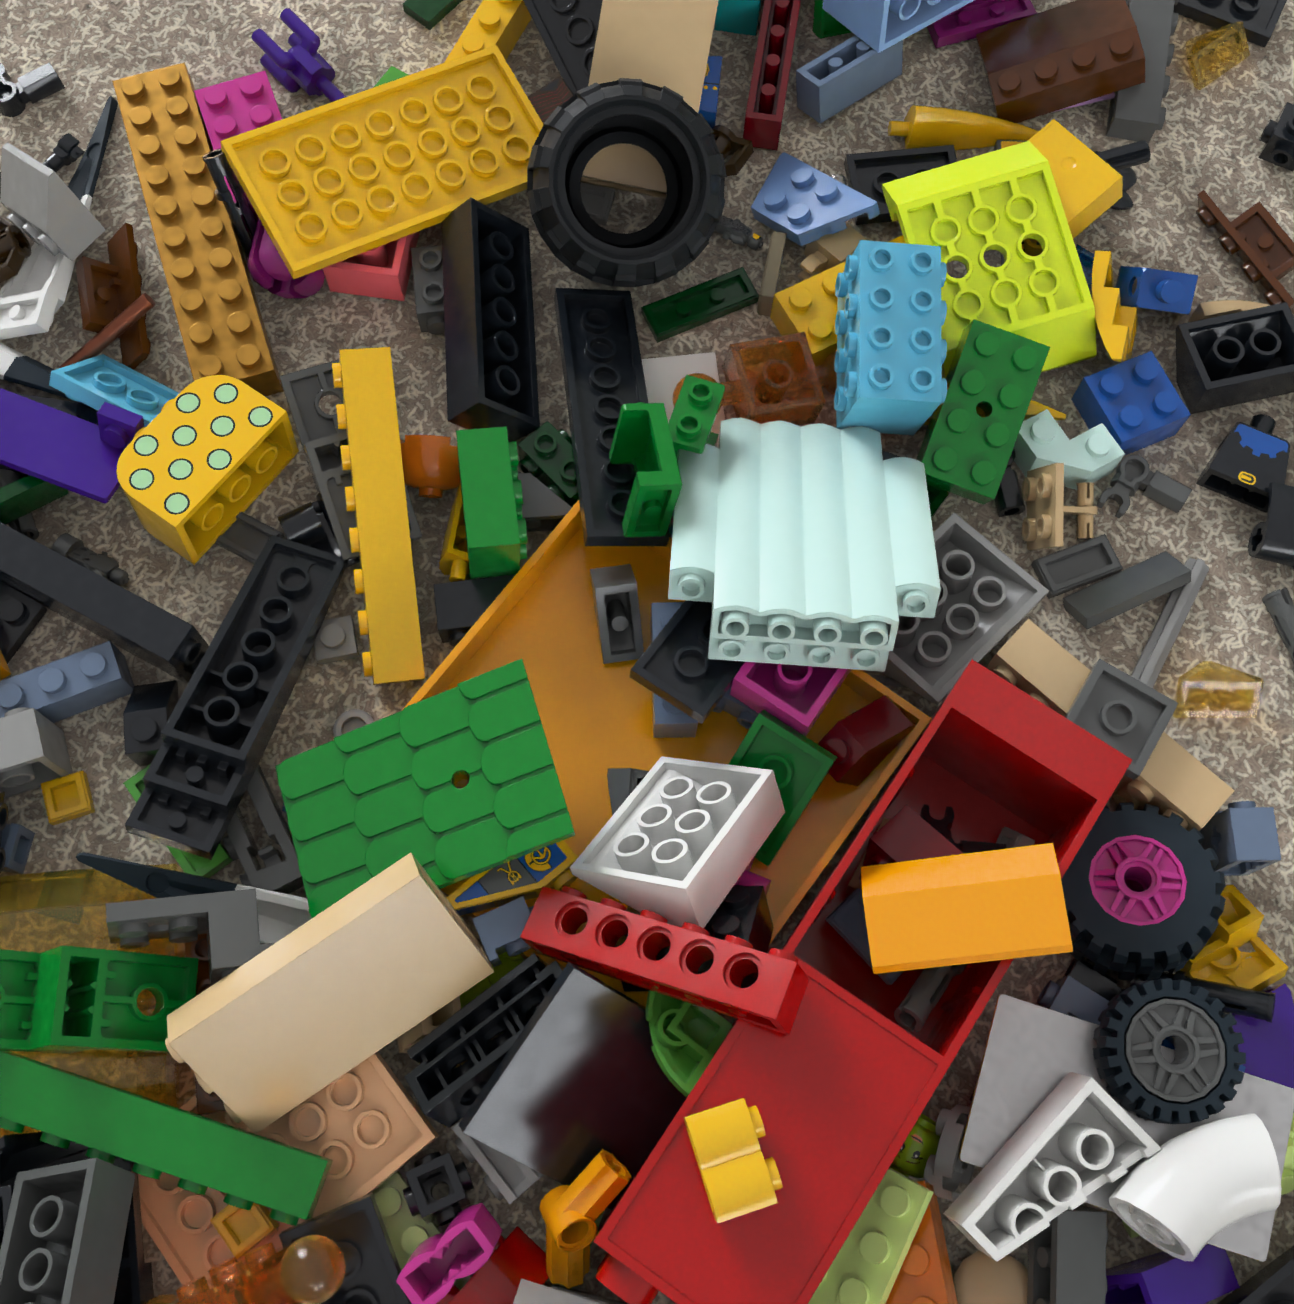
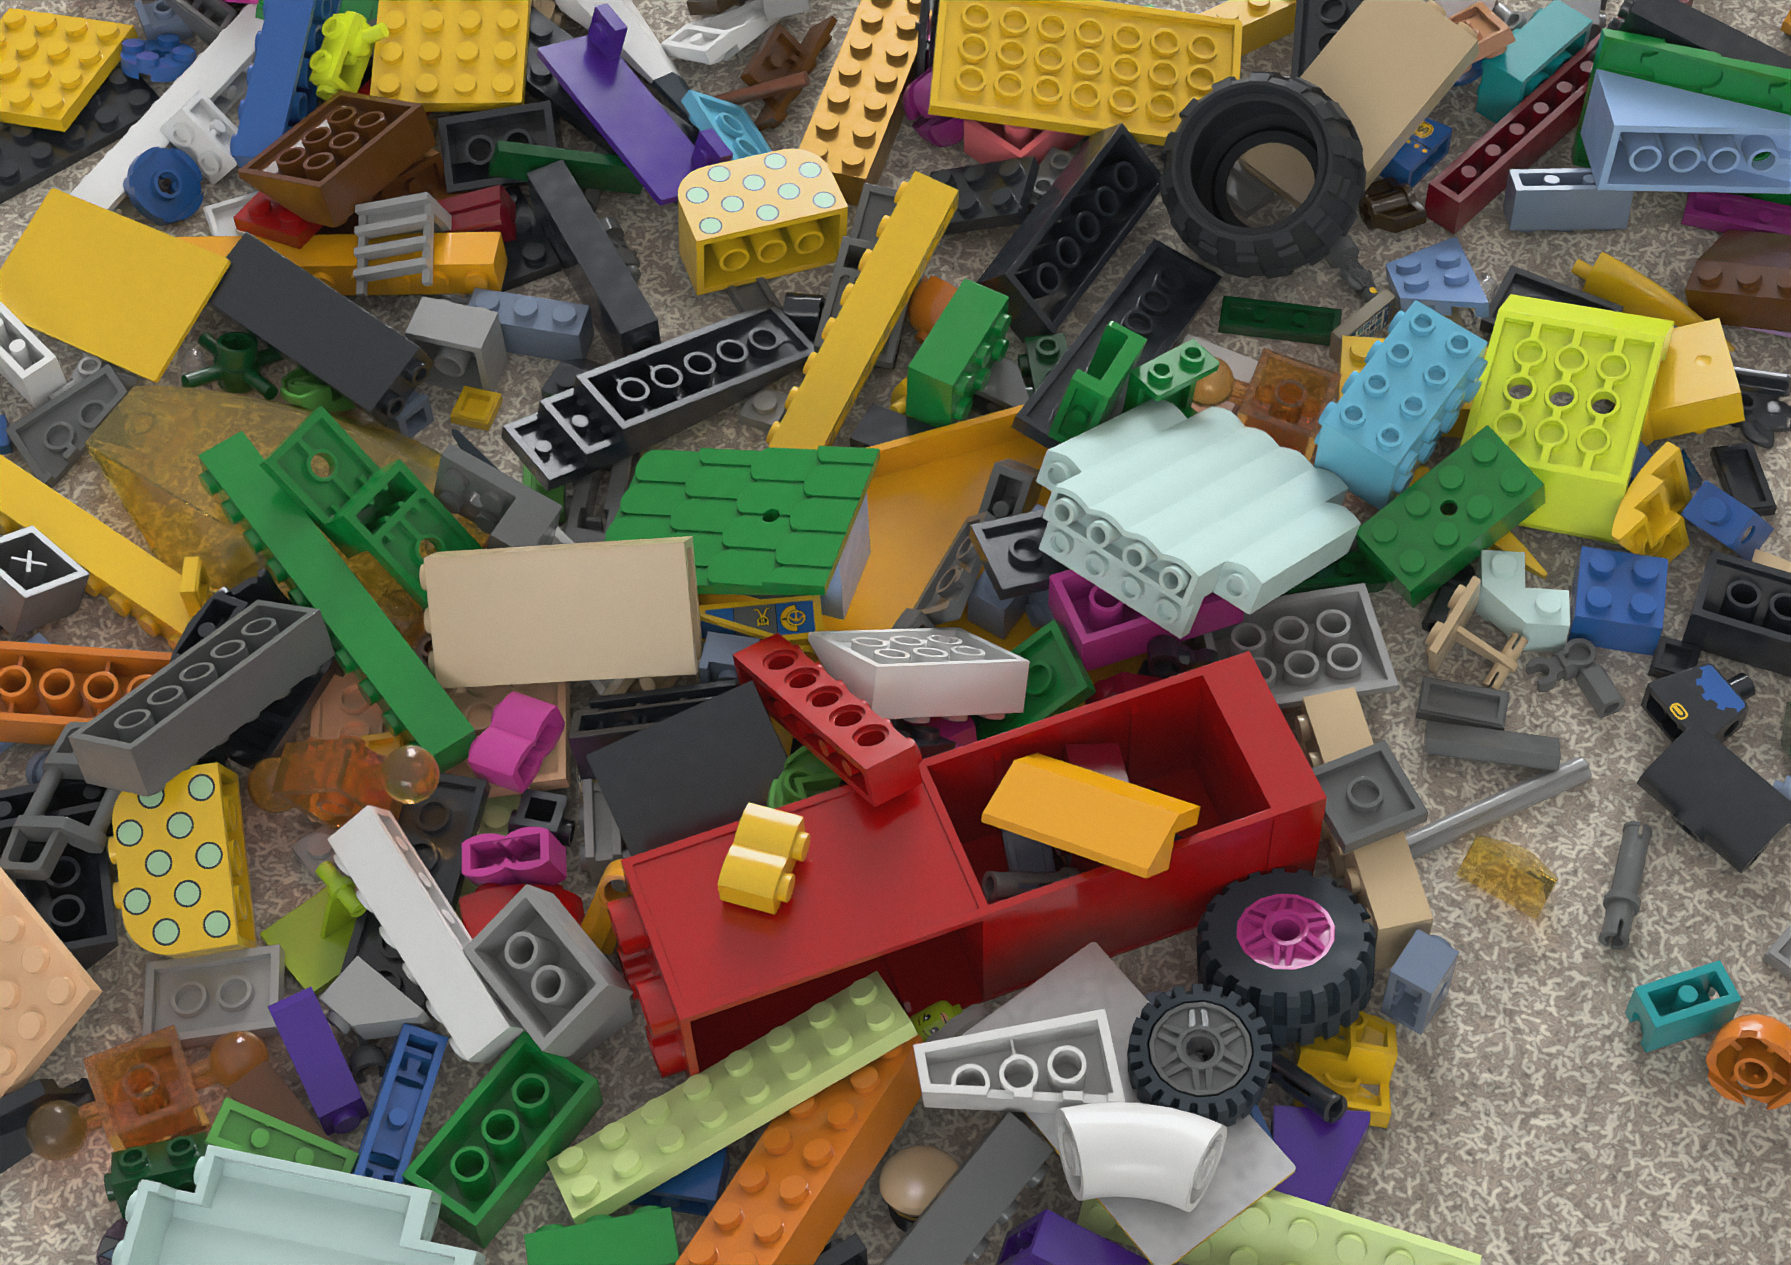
camera: 40 degrees right, 15 degrees down
none -> dark pink brick [468,691,565,793]
none -> dark grey wing [913,511,997,625]
none -> black plate [929,156,1040,235]
none -> black bar [1137,635,1219,678]
none -> black tile [1648,635,1702,679]
none -> black tile [1710,442,1777,516]

